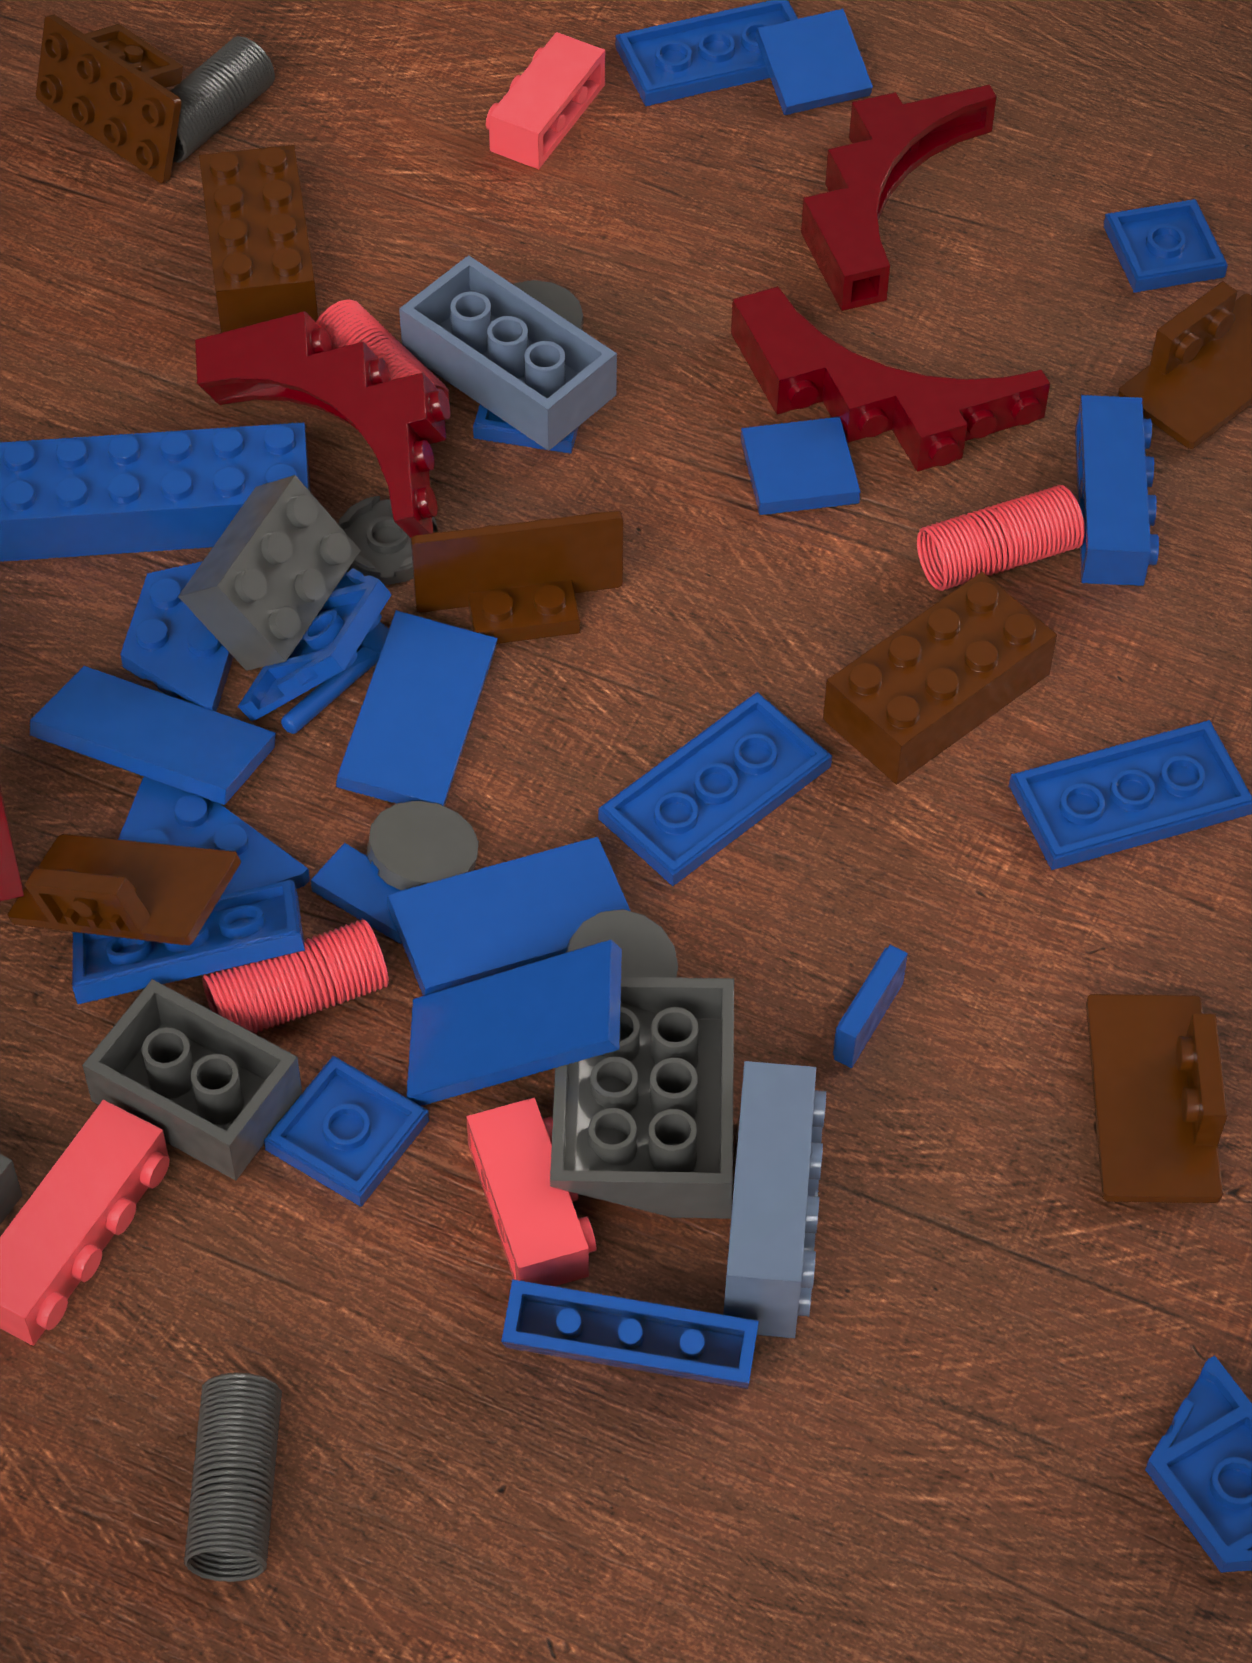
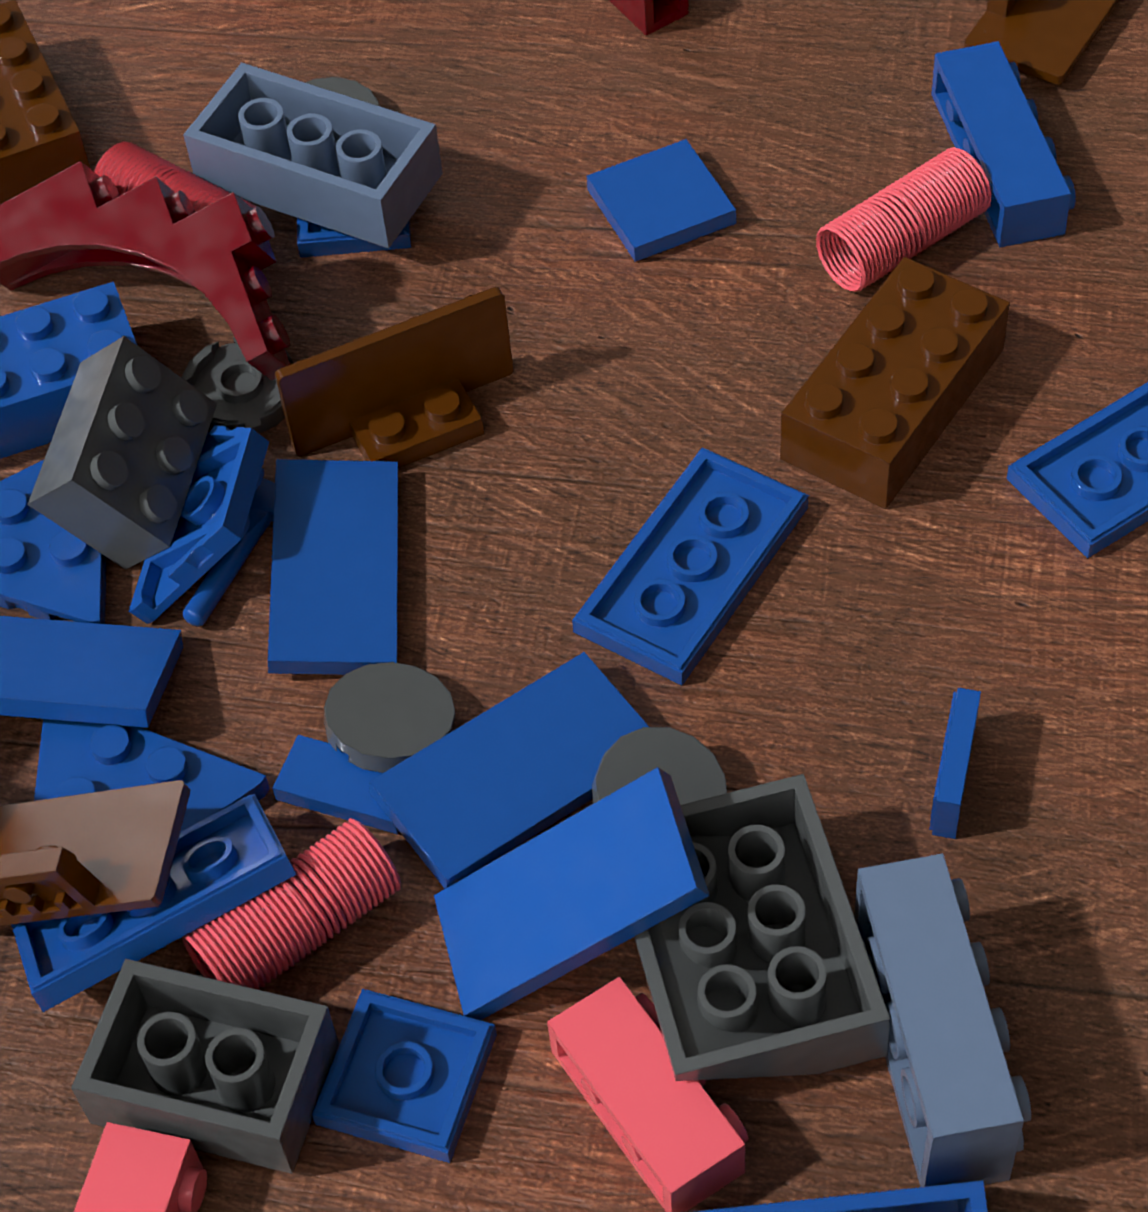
camera: 10 degrees left, 0 degrees up
dark red arch [731,286,1050,472] -> none

